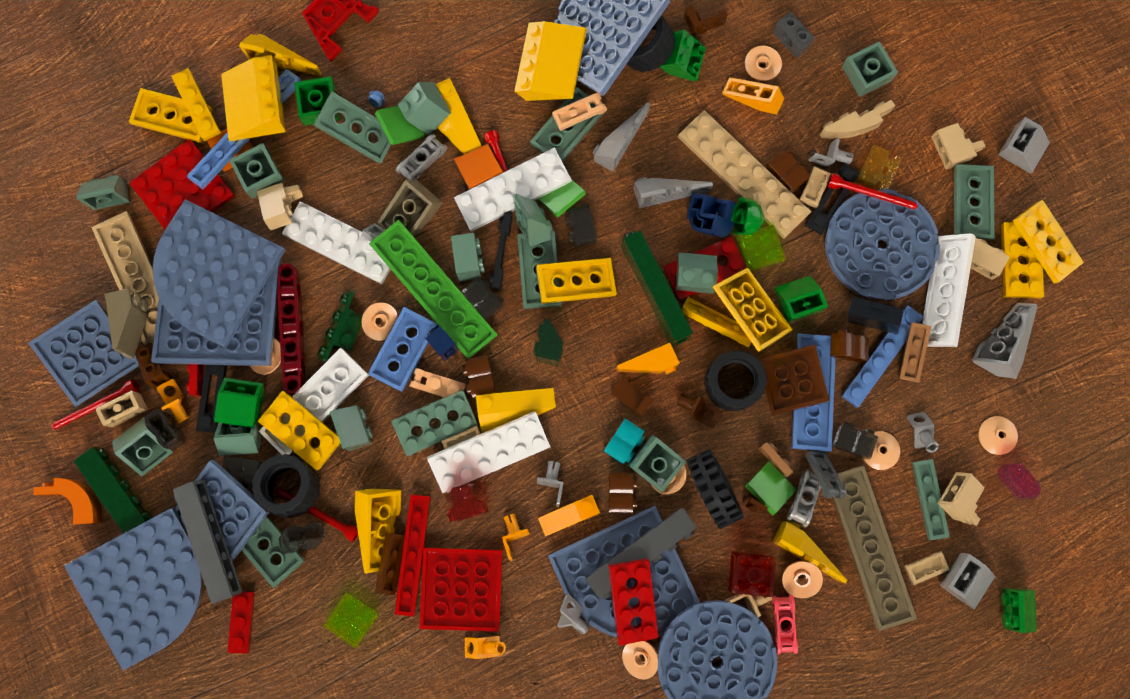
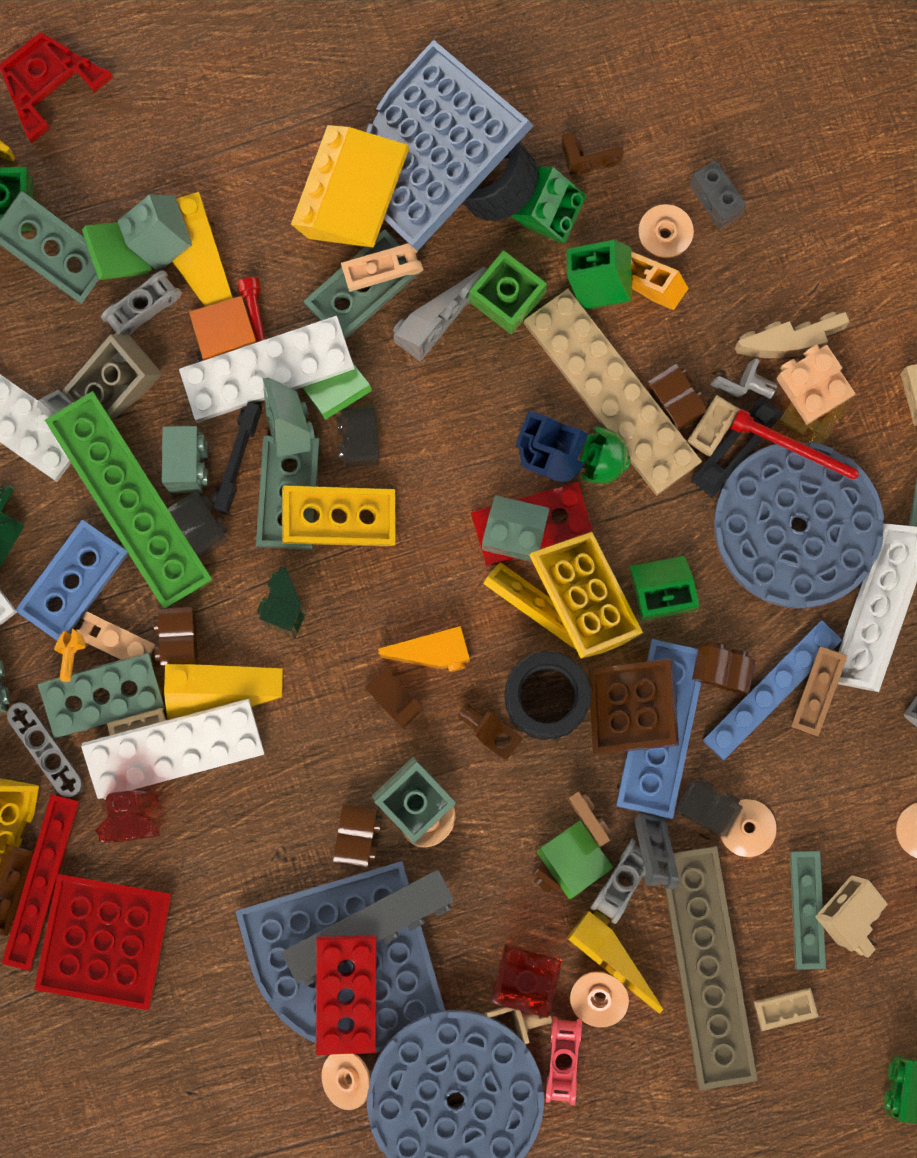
camera: 10 degrees right, 0 degrees up
light nougat dish [362,302,398,341] -> none
medium blue plate [368,91,385,108] -> none
dark blue brick [425,326,459,362] -> none
light orange bracket [464,636,506,659] -> none
light orange bracket [502,514,530,561] -> none
light grey bracket [537,461,563,507] -> none
light orange slope [538,495,600,536] -> none
light grey bracket [557,595,589,635] -> none
teal brick [604,418,645,464] -> none
dark green brick [621,230,693,347] -> none
light grey wedge [633,177,713,209] -> none
black tyre [686,449,744,529] -> none
clear neon green plate [737,225,786,271] -> none
sand green brick [842,41,898,97] -> none
black container [848,297,904,334] -> none
light grey bracket [907,412,939,453] -> none
light grey slope [940,553,996,610] -> none
none -> light grey beam [7,703,84,798]
none -> light orange bar [54,629,86,682]
none -> bright green brick [469,250,547,335]
none -> green slope [566,240,632,310]
none -> light nougat plate [777,345,856,425]

